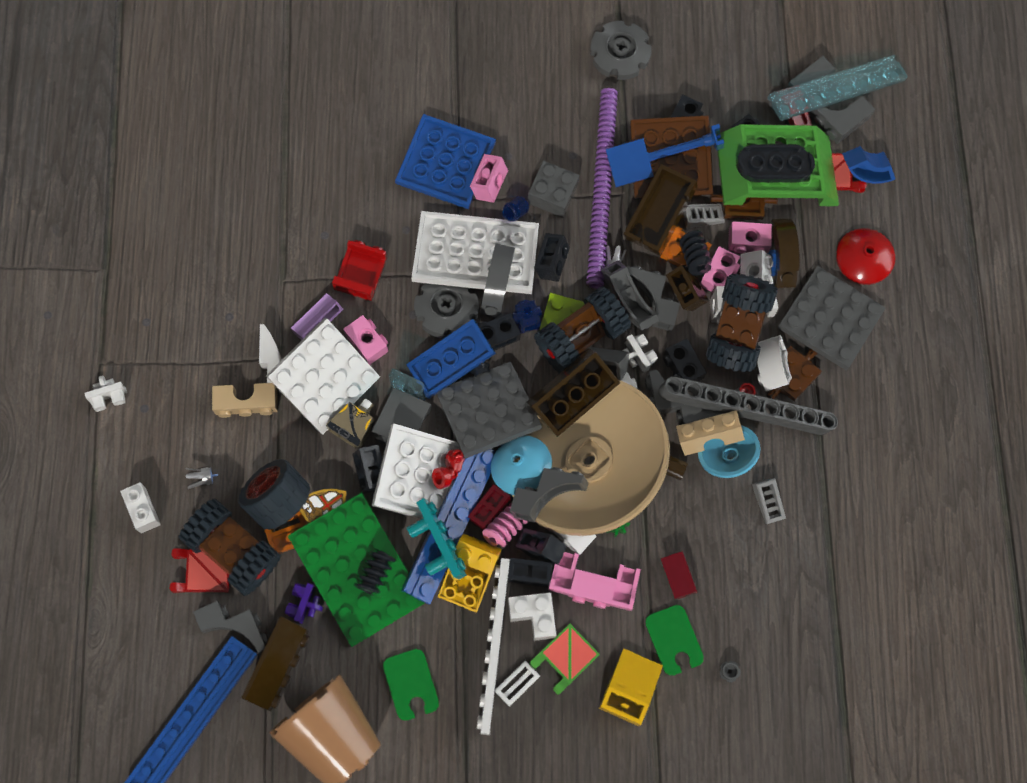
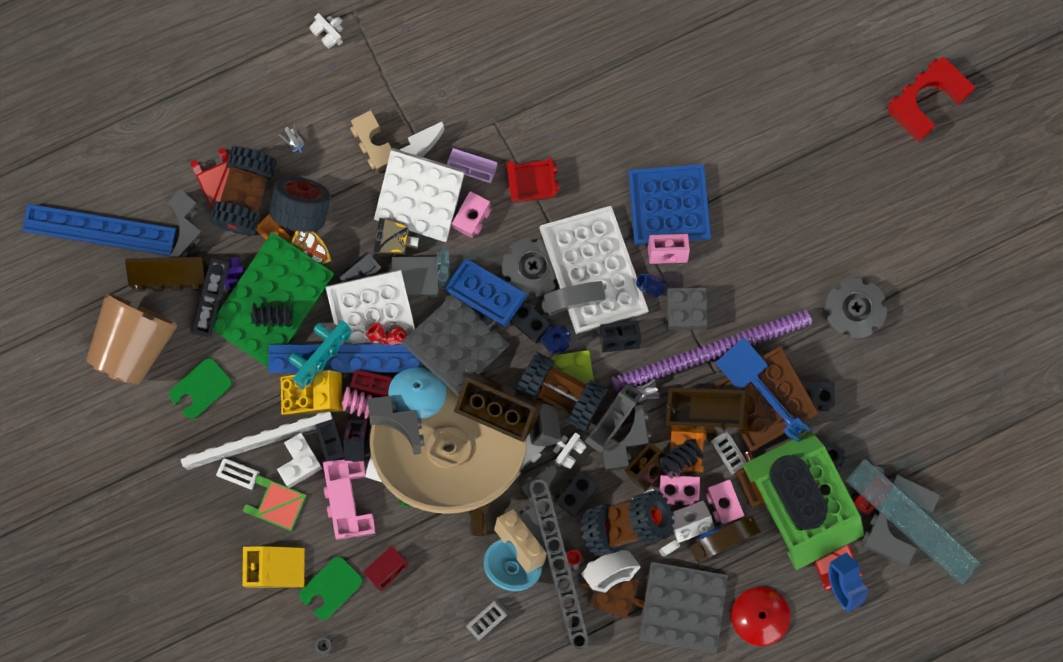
camera: 75 degrees right, 5 degrees up
white brick [120,483,161,533] -> none
none -> black slope [190,258,230,338]

